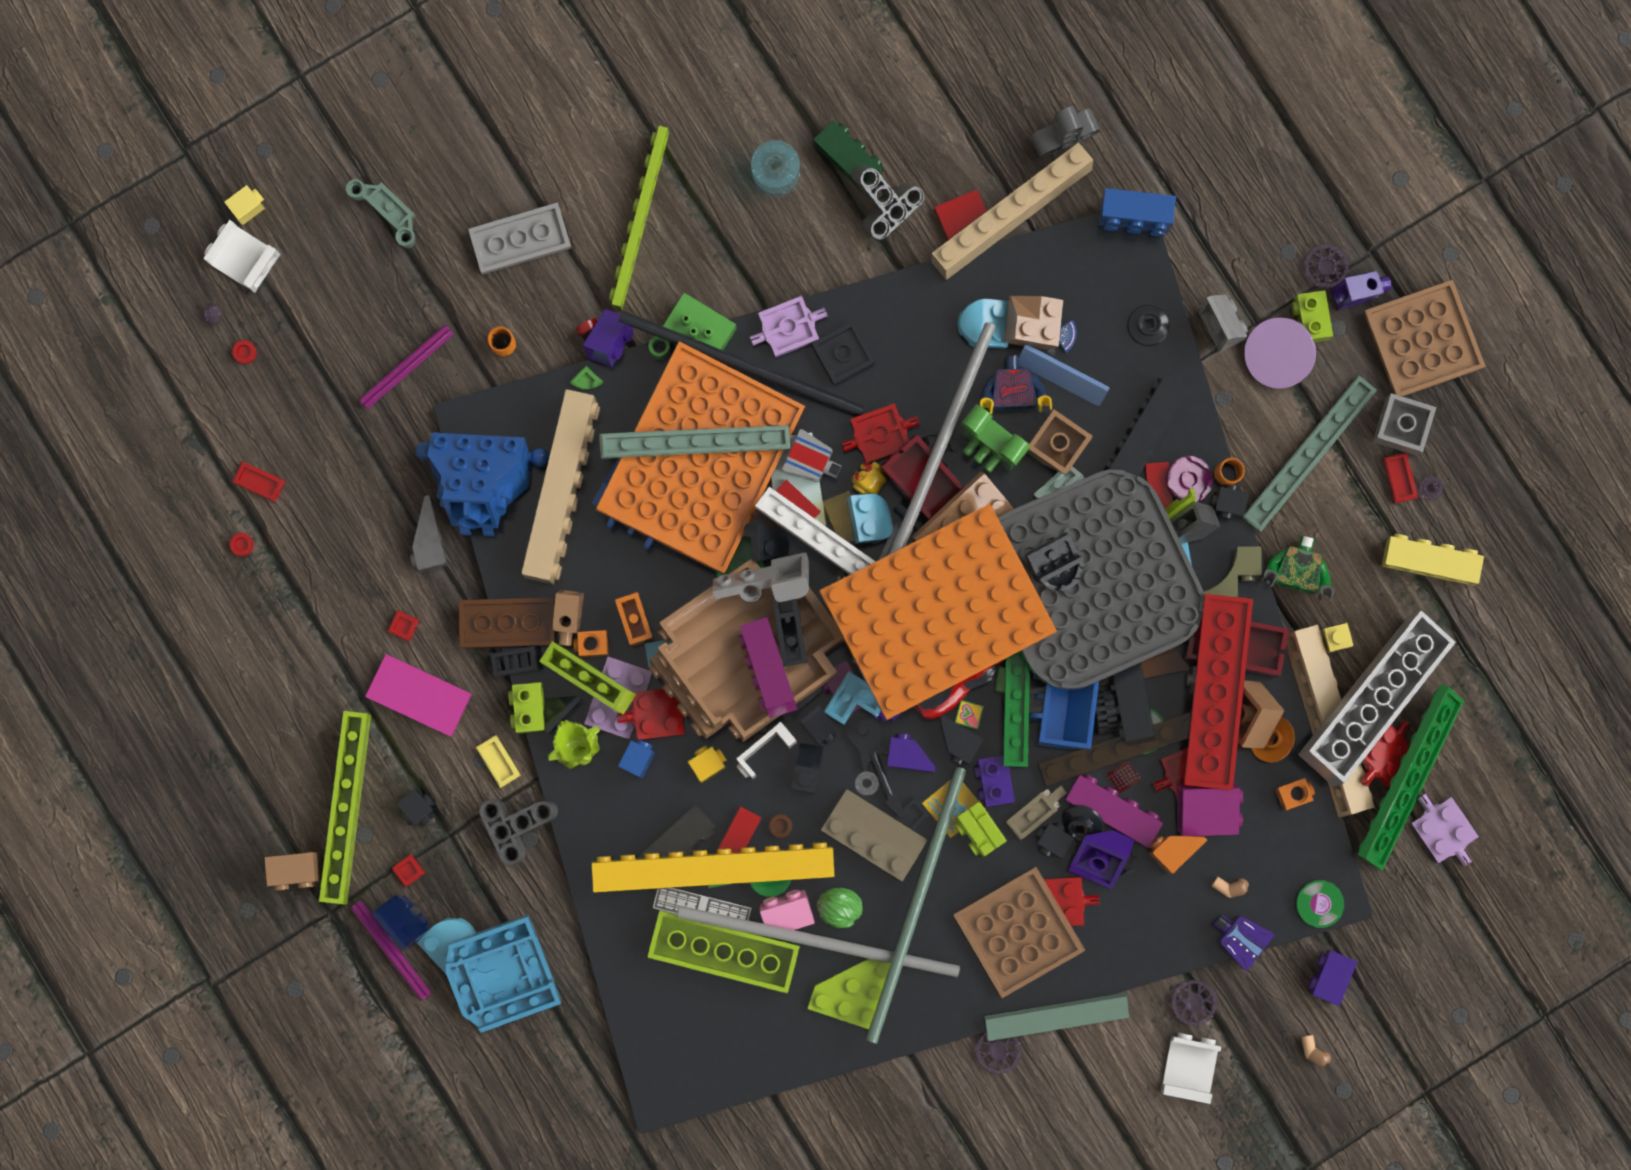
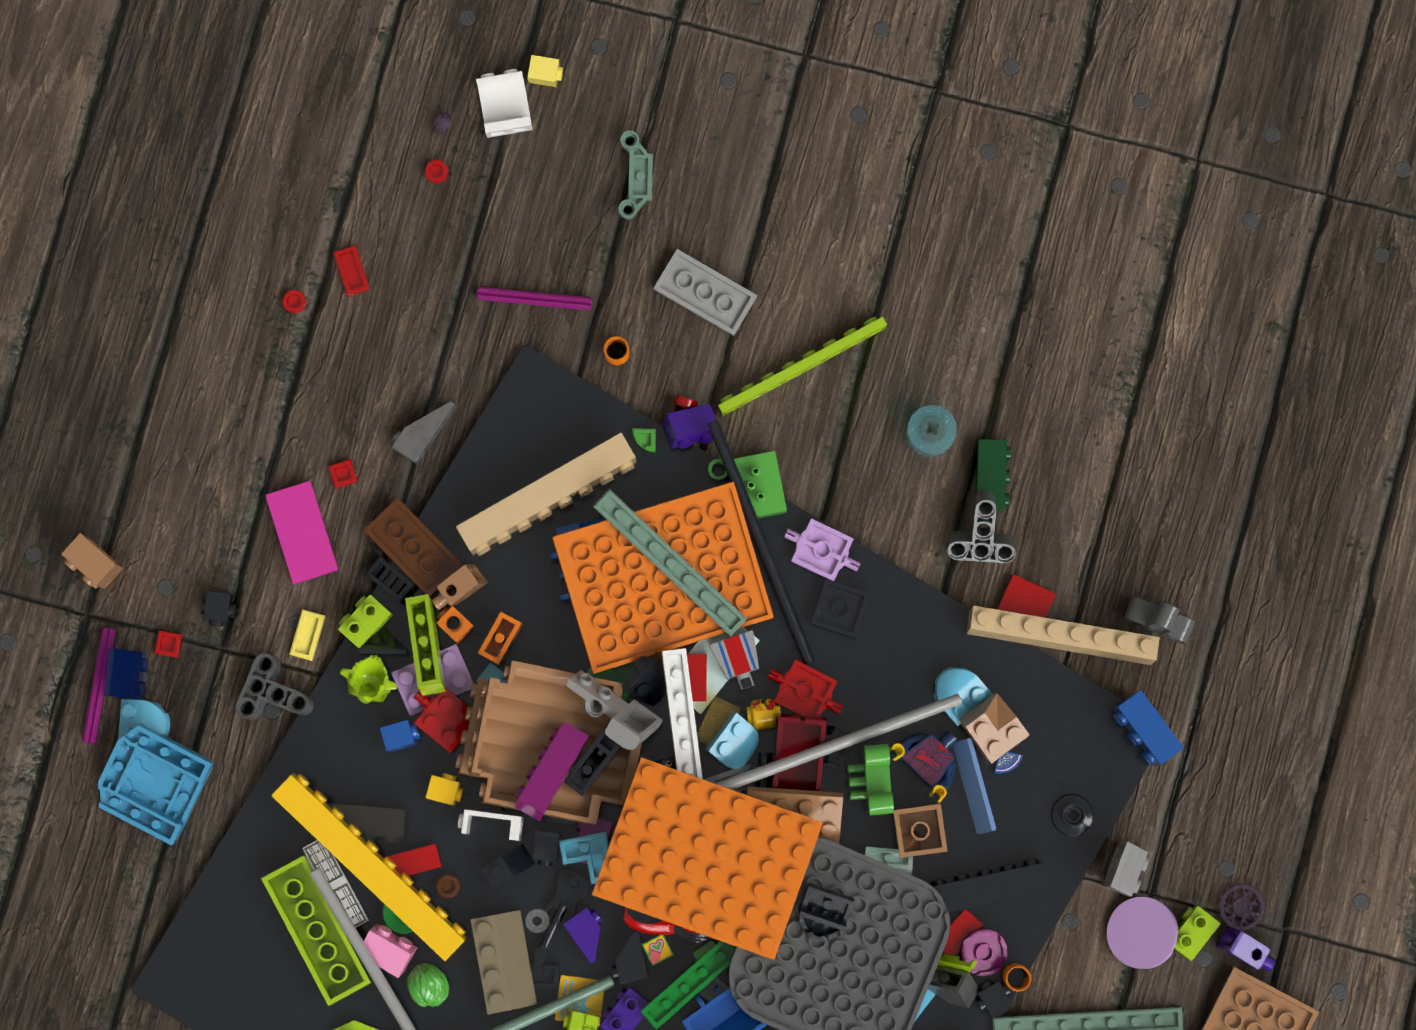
camera: 45 degrees right, 0 degrees up
lime brick [319,711,371,904] -> none
blue piece [415,433,550,537] -> none

